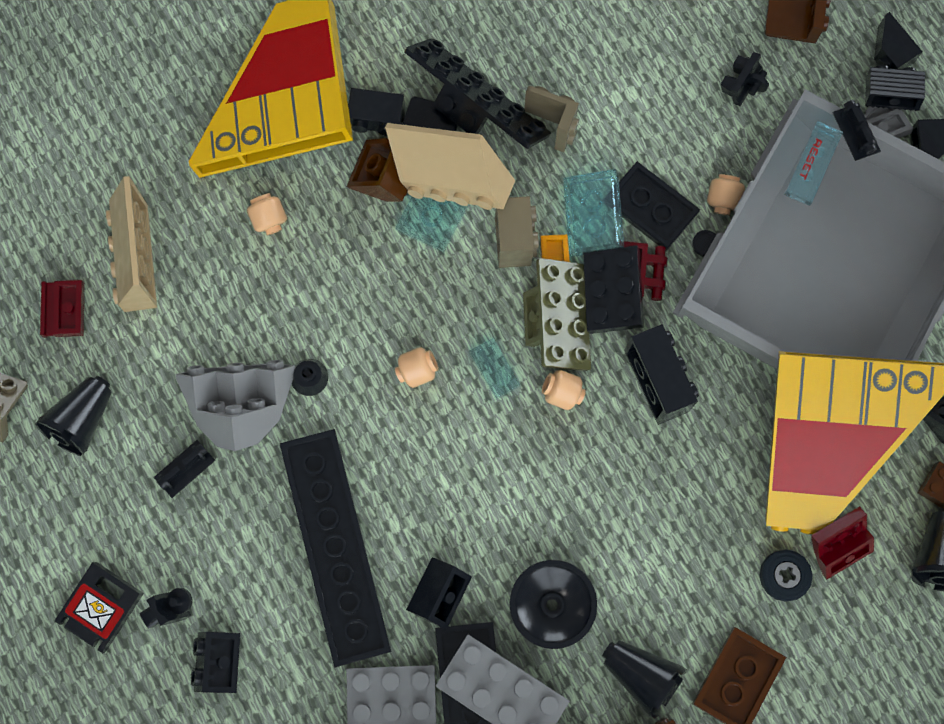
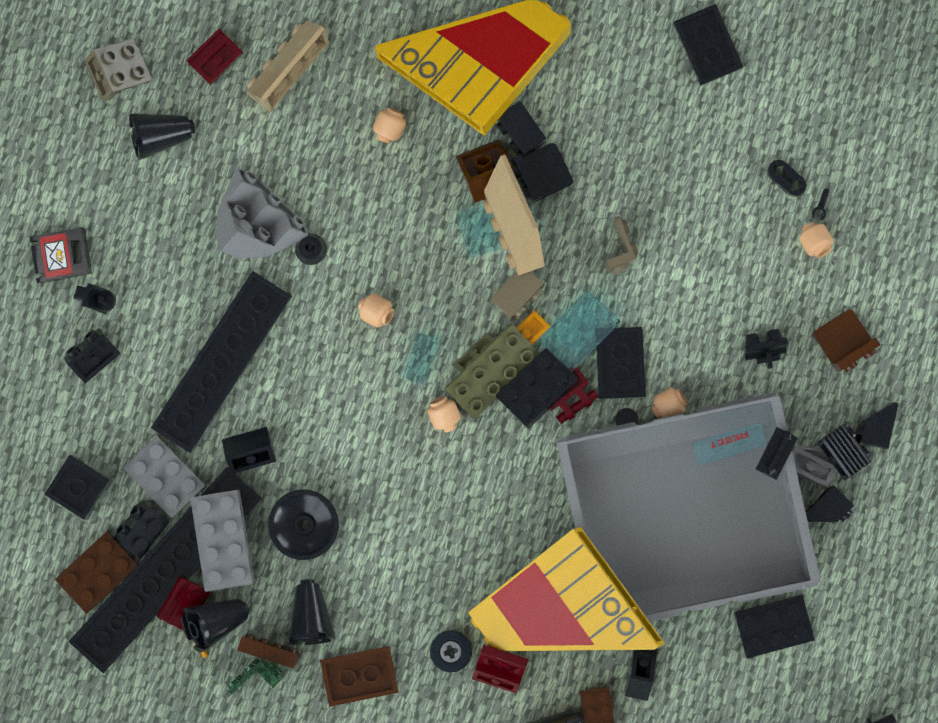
camera: 50 degrees right, 10 degrees up
black hinge [154,440,216,498] -> none
black bracket [404,38,551,149] -> none
black brick [624,324,699,425] -> none

